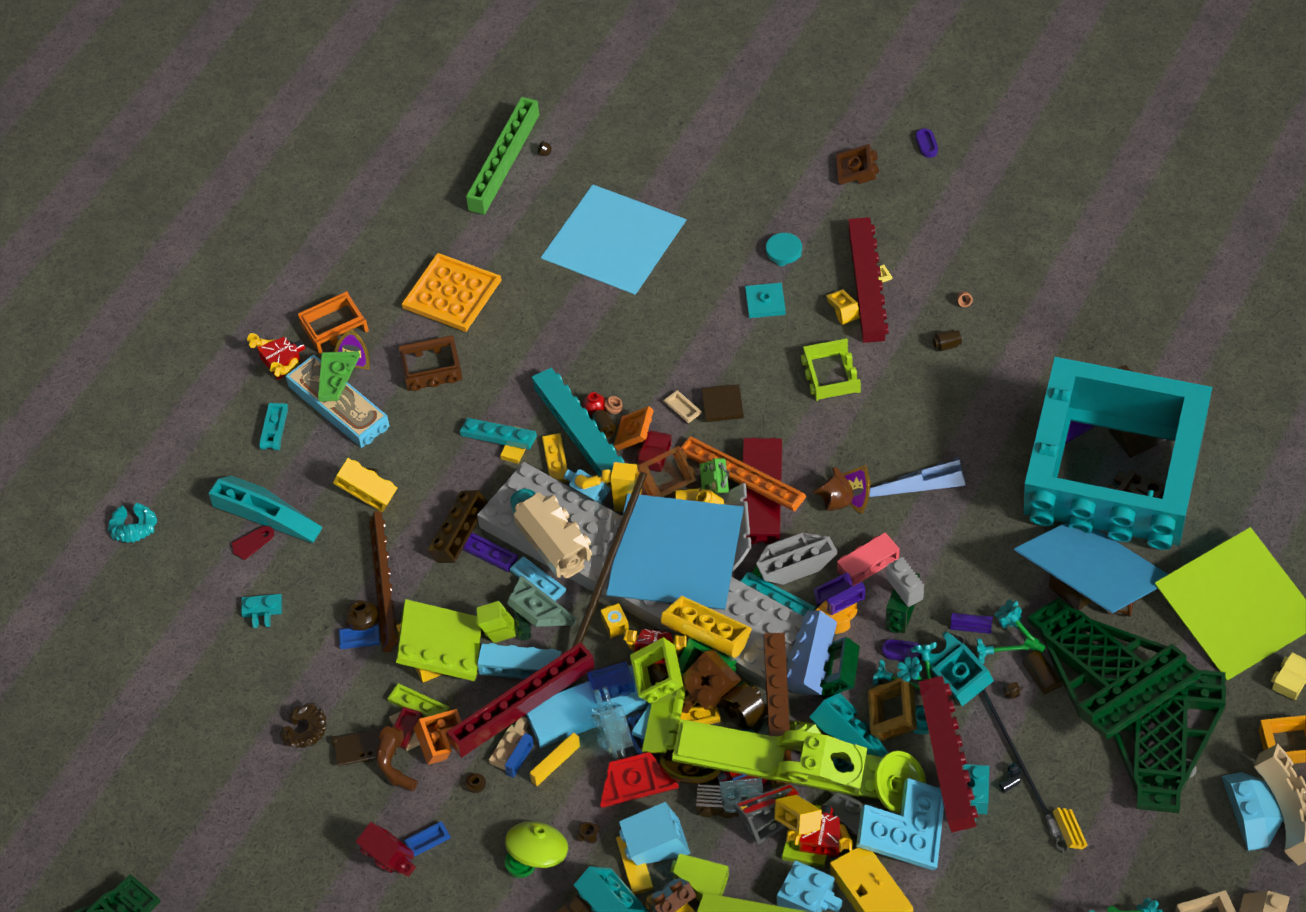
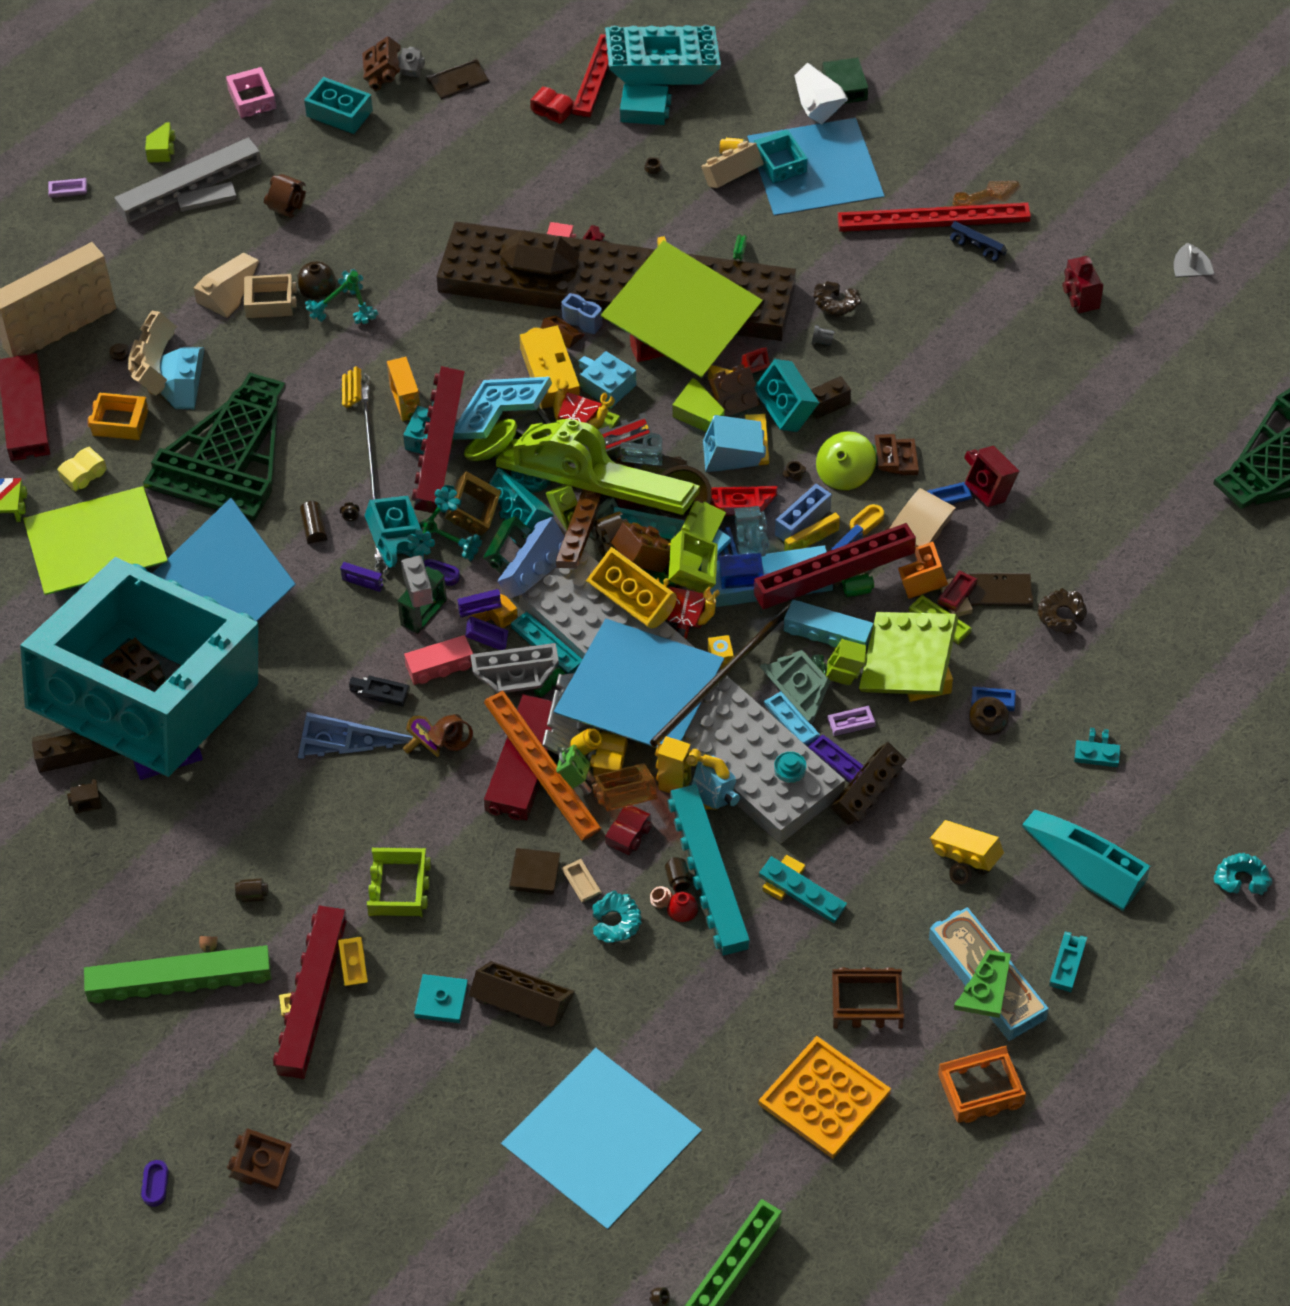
camera: 170 degrees left, 0 degrees up
dark red piece [232,526,275,560] -> none
torso [247,333,305,380] -> none
shield [335,329,370,370] -> none
reddish brown plate [369,511,398,652] -> none
reddish brown piece [376,726,418,791] -> none
tan brick [514,492,592,578] -> none
yellow tile [542,433,570,483] -> none
orange plate [613,406,654,450] -> none
teal tile [766,233,802,266] -> none
yellow brick [775,795,822,835] -> none
teal plant [976,599,1046,664] -> none
black arm [999,763,1022,793] -> none
dark green wing [1028,597,1201,740] -> none
none -> bright green brick [84,945,272,1003]
none -> black hinge [349,675,410,707]
none -> light orange window [387,357,420,421]
none -> dark brown slope [469,961,575,1028]
none -> teal piece [593,890,642,943]
none -> medium blue brick [775,484,832,541]
none -> lavender tile [827,706,875,736]
none -> yellow tile [849,504,884,536]
none -> reddish brown slope [874,434,919,475]
none -> tan slope [889,488,956,548]

